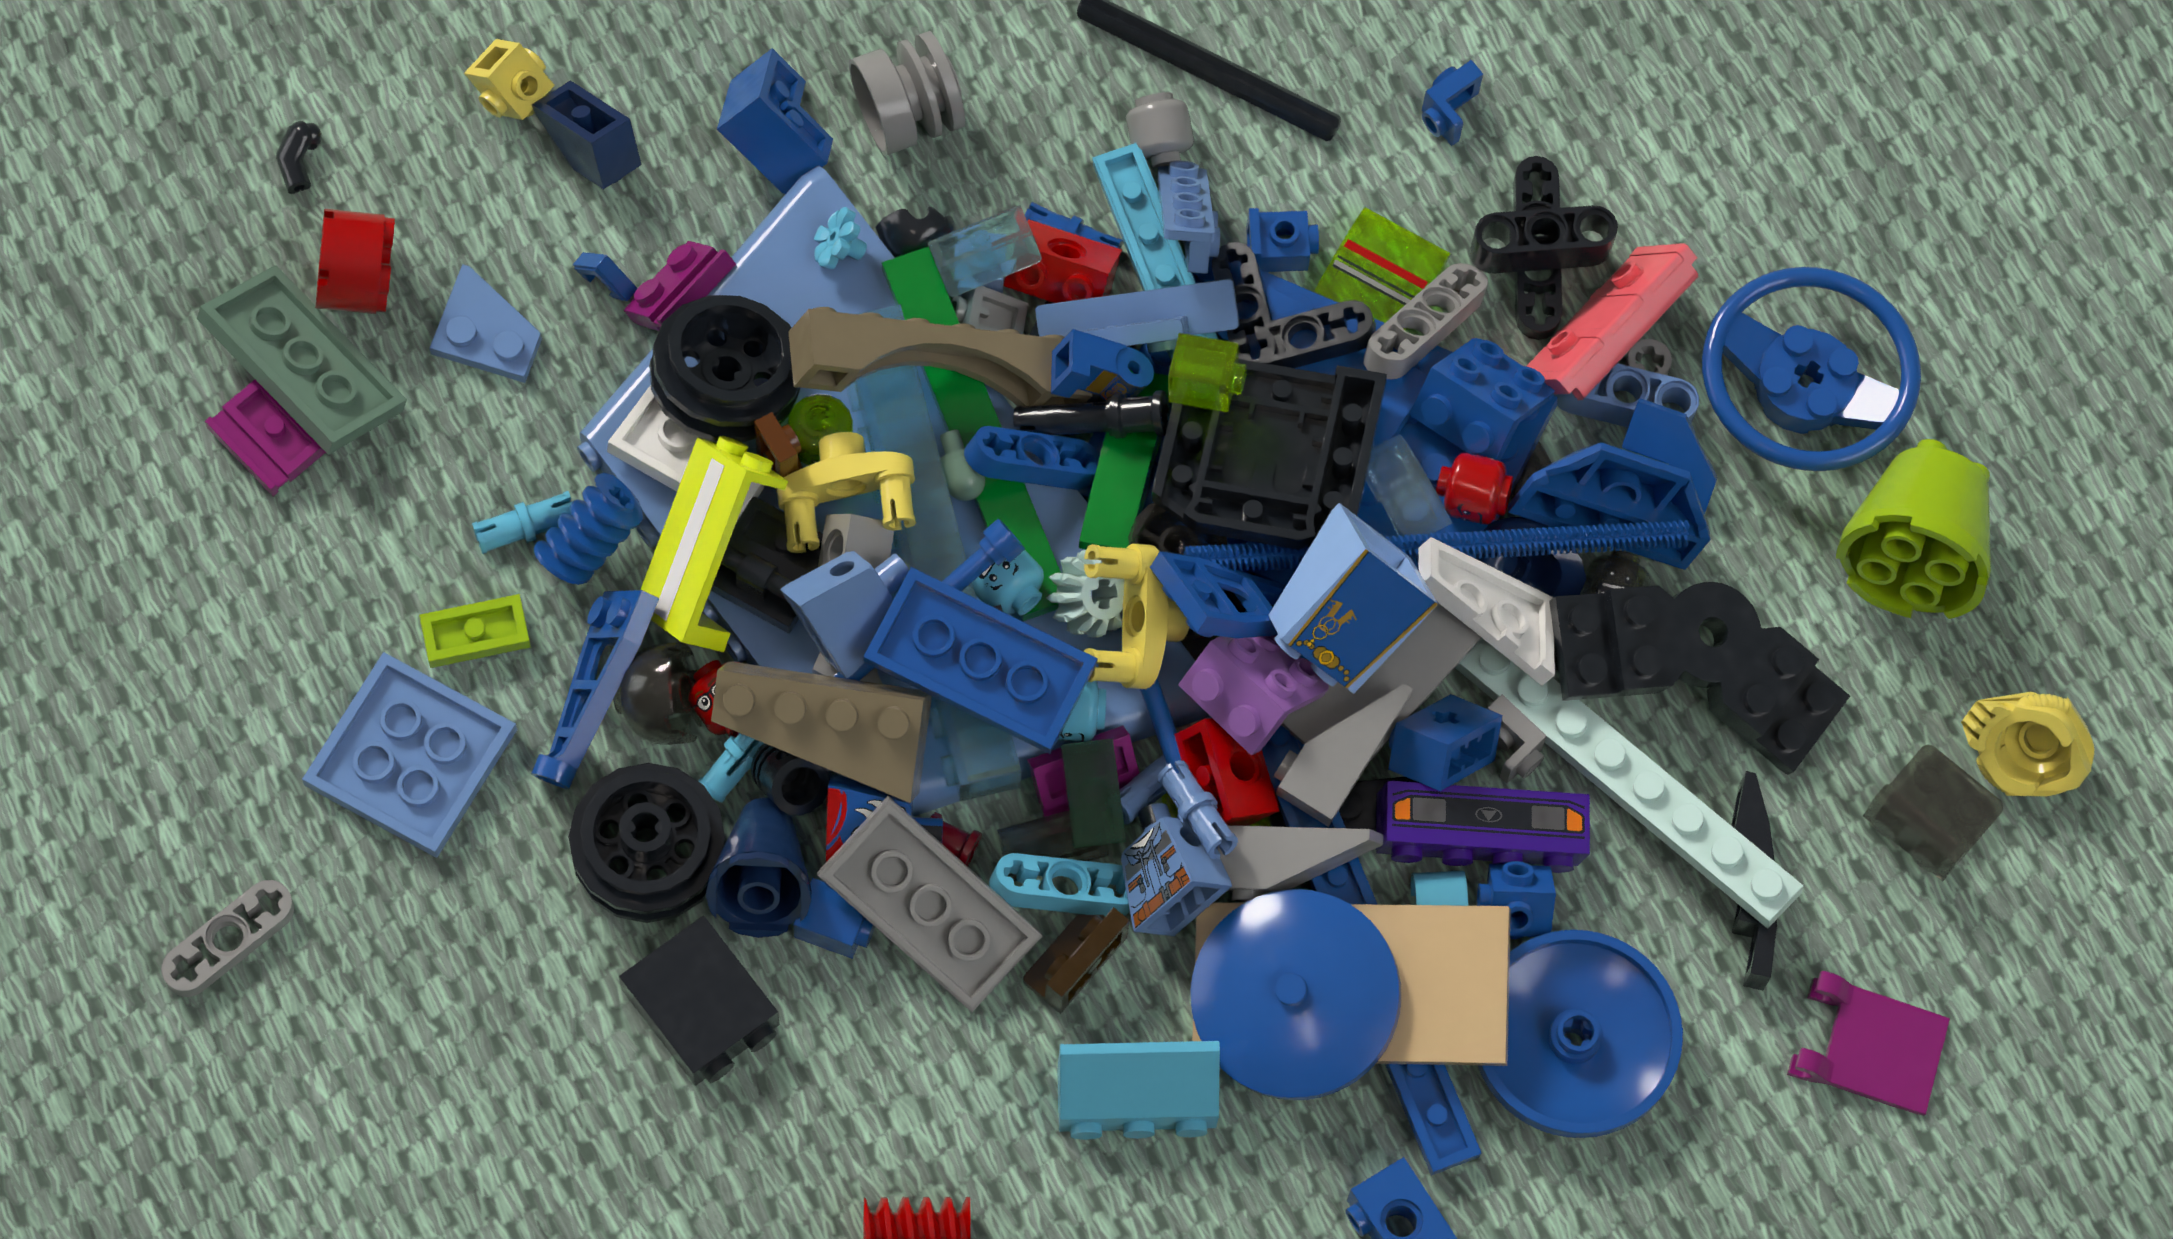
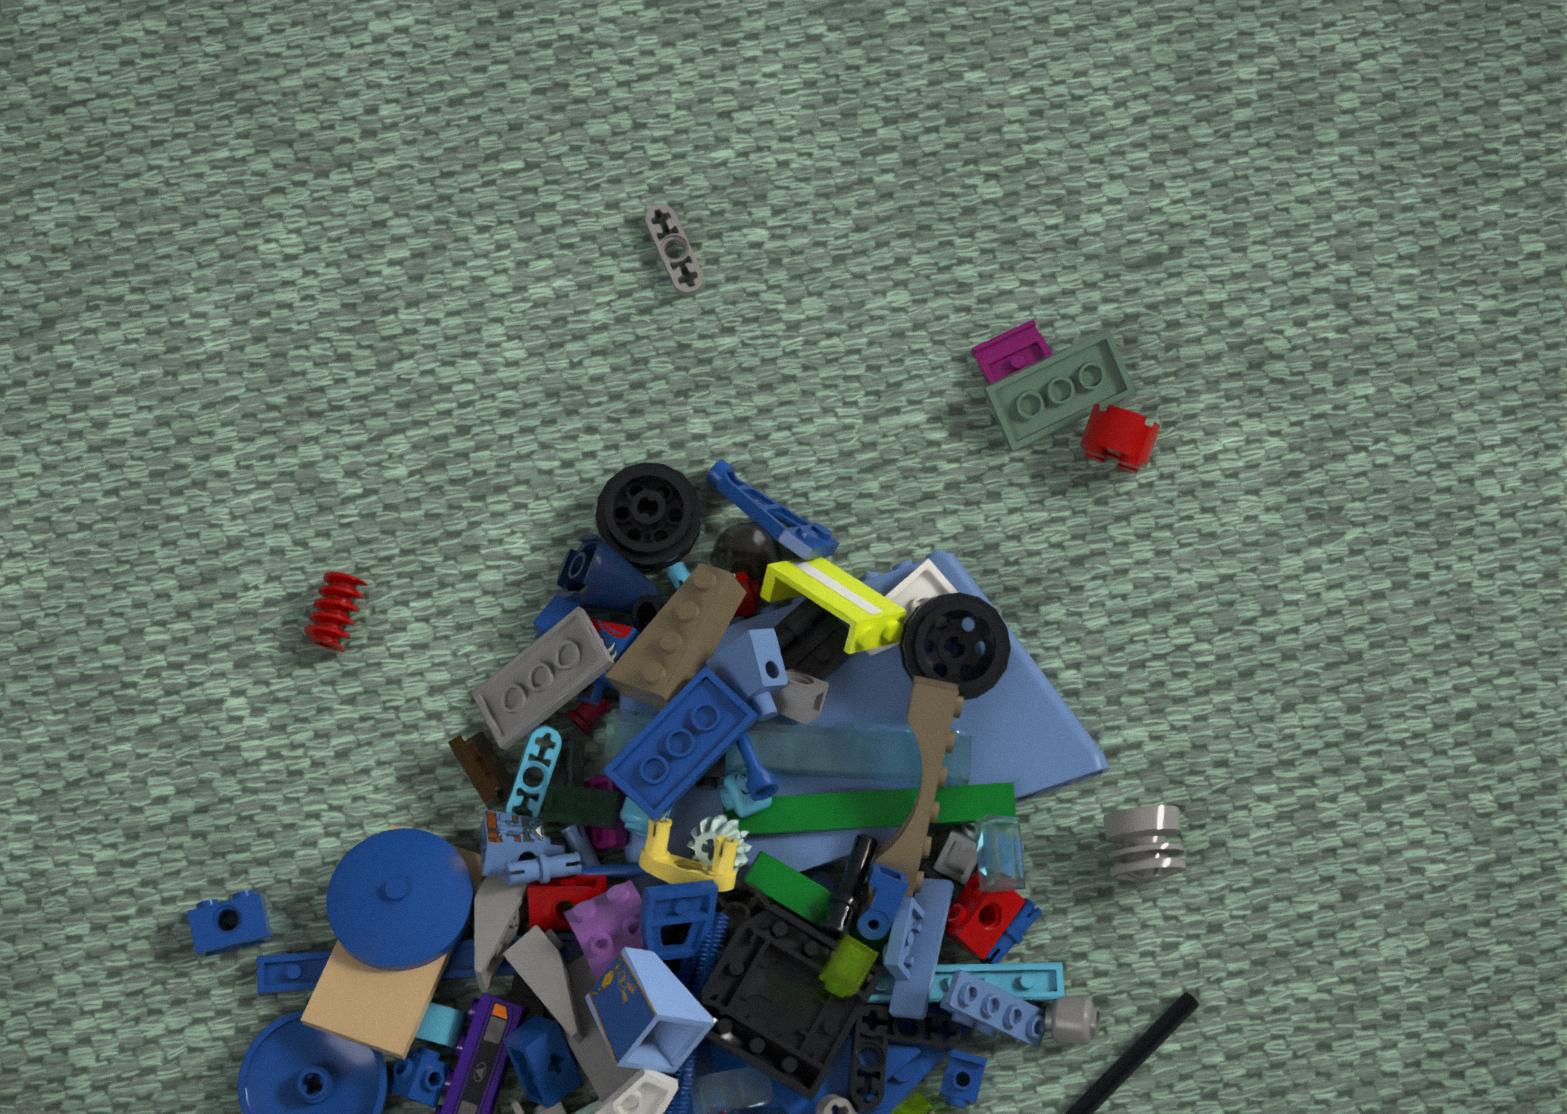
camera: 110 degrees right, 5 degrees up
black arm [276,121,322,194] -> none
medium blue plate [302,652,517,858] -> none
lime plate [419,594,531,668] -> none
medium blue wing [430,264,542,383] -> none
light yellow brick [464,39,555,120] -> none
medium azure pin [472,491,573,554] -> none
dark blue slope [532,80,642,190] -> none
blue piece [534,473,643,585] -> none
blue tile [573,252,638,301] -> none
black brick [619,915,780,1086] -> none
magenta plate [623,241,736,331] -> none
blue panel [717,48,833,194] -> none
reddish brown plate [754,412,803,492] -> none
light yellow connector [777,432,916,553] -> none
clear neon green head [788,394,854,466] -> none
medium azure plant [814,207,867,269] -> none
black hair [875,207,957,263] -> none
sand green cylinder [939,430,985,501] -> none
blue beam [964,426,1100,490] -> none
medium azure slope [1057,1041,1220,1140] -> none

